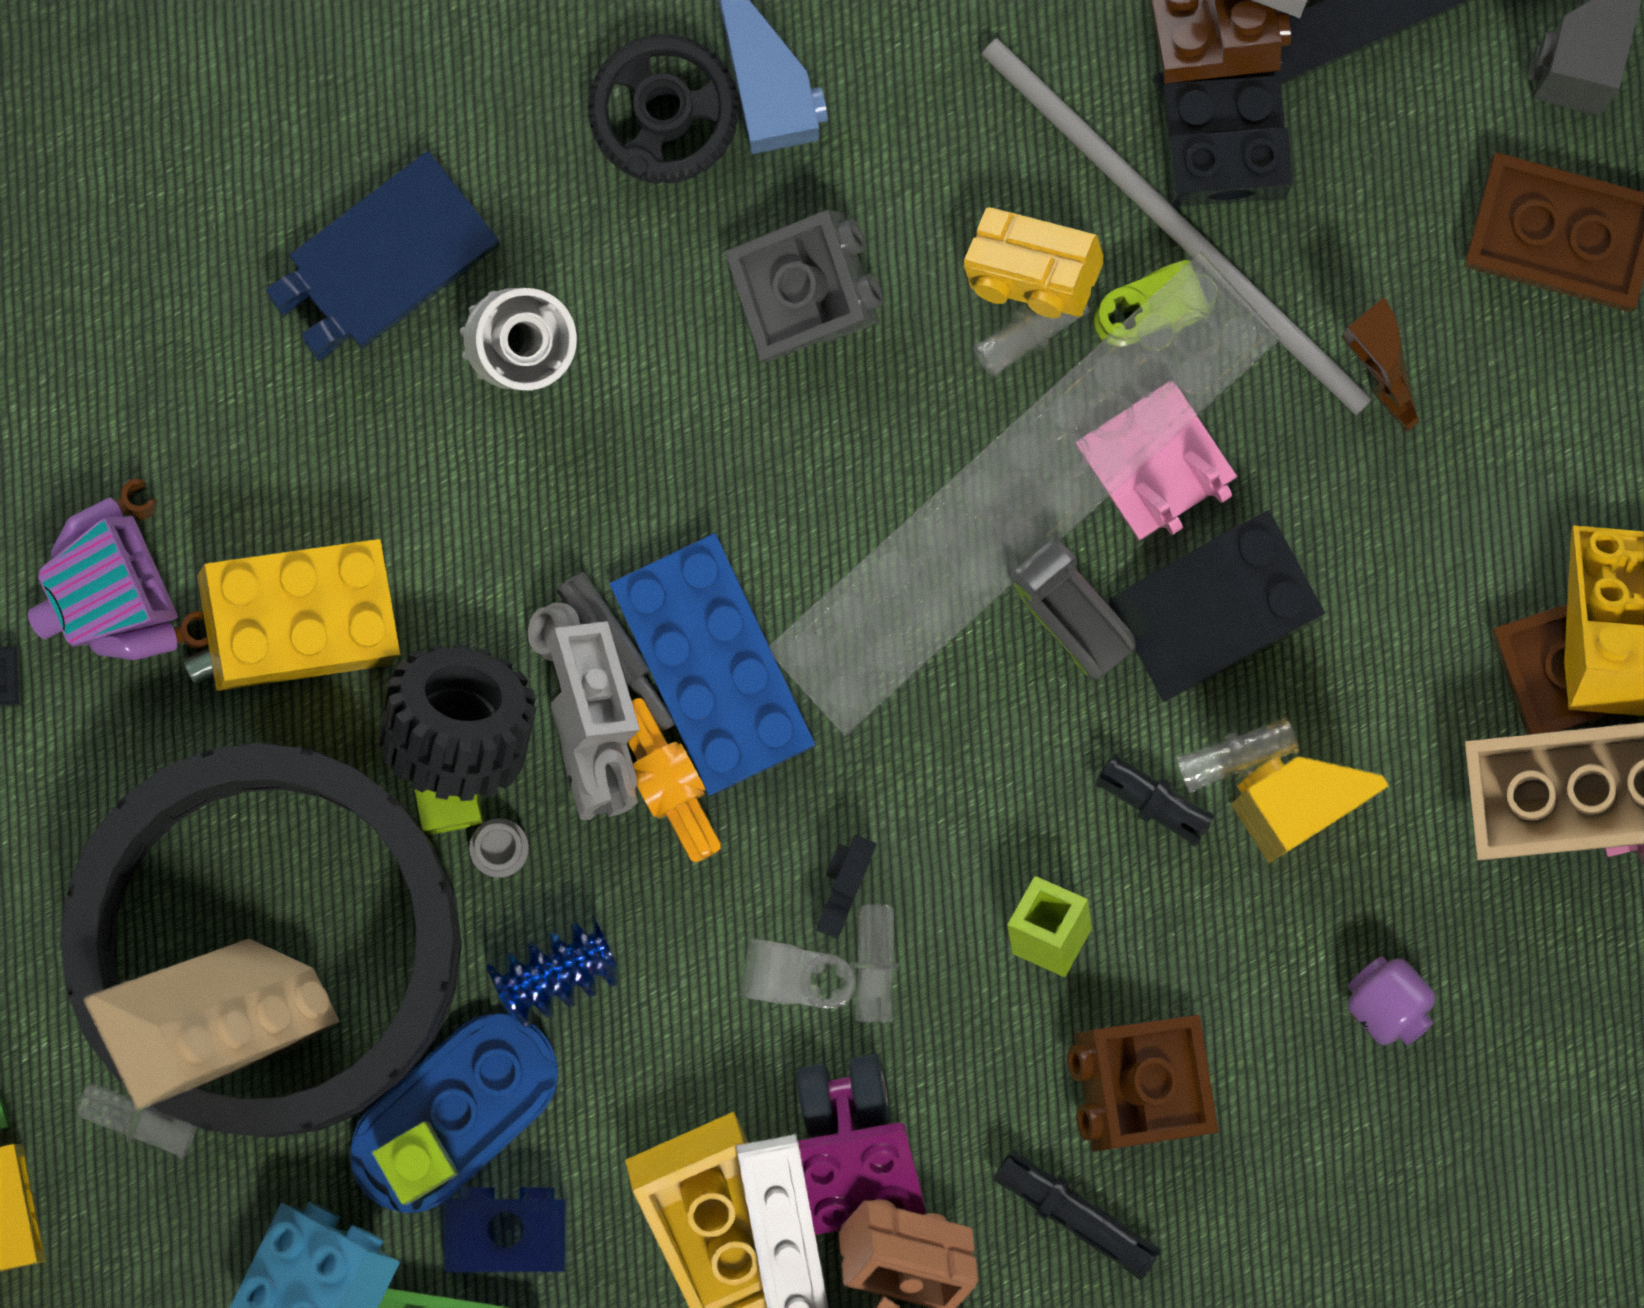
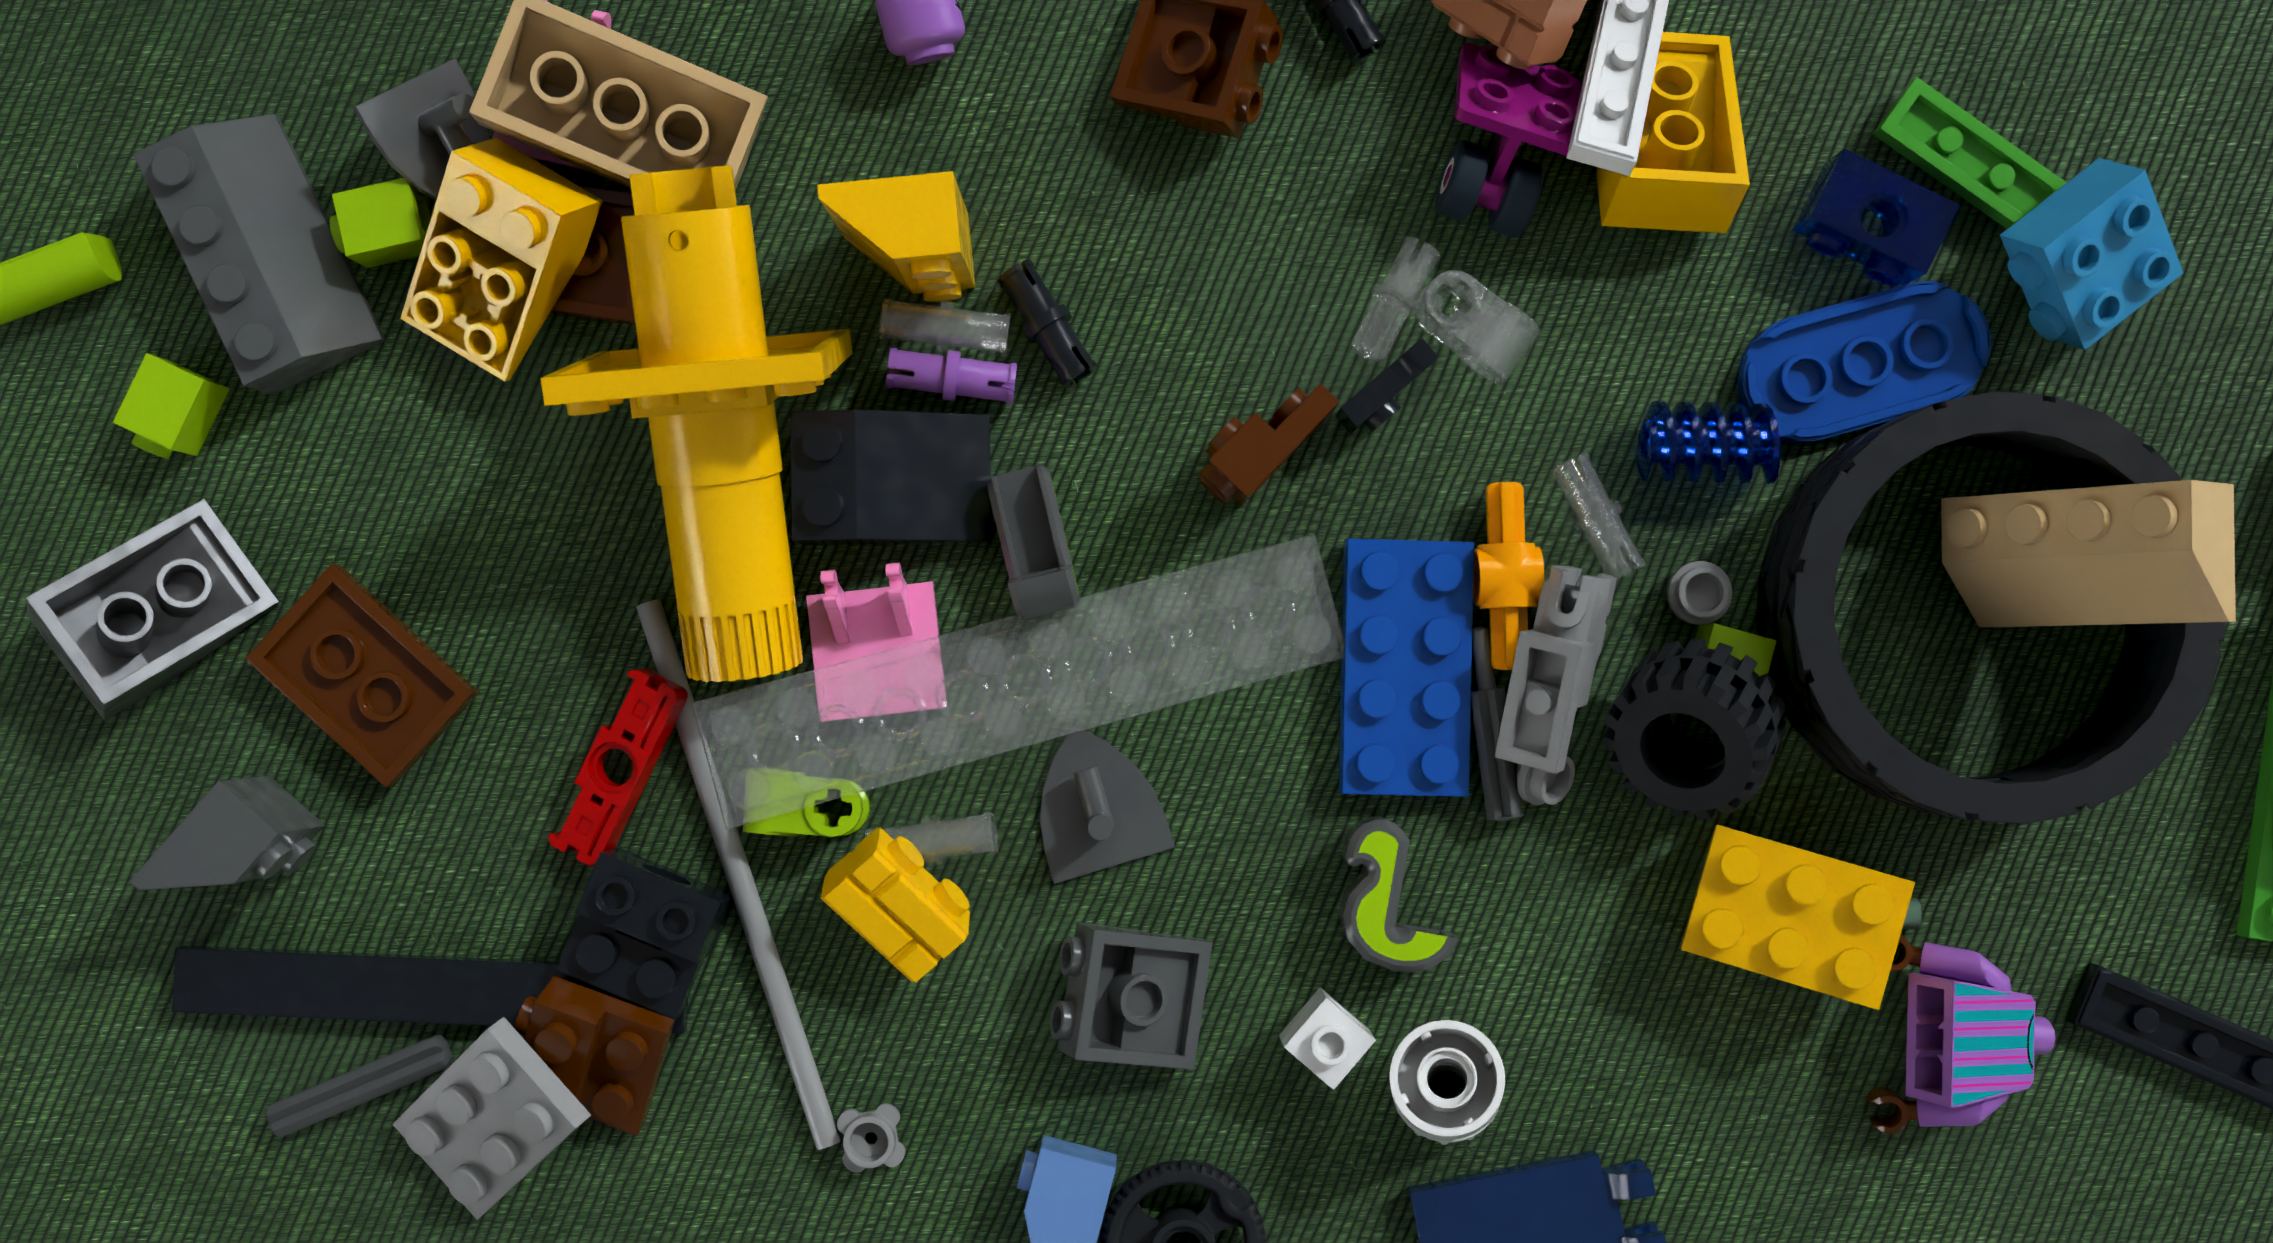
camera: 150 degrees left, 5 degrees up
lime brick [372,1122,459,1205] -> none
lime brick [1007,876,1092,977] -> none
reddish brown slope [1341,297,1418,432] -> none
none -> yellow piece [540,165,853,682]
none -> red piece [548,668,688,866]
none -> light grey plate [837,1103,906,1173]
none -> medium lavender pin [886,347,1017,404]
none -> dark grey shield [1040,725,1175,884]
none -> reddish brown plate [1197,383,1339,507]
none -> white brick [1279,987,1376,1090]
none -> animal [1339,816,1458,972]
none -> clear pin [1550,452,1647,579]

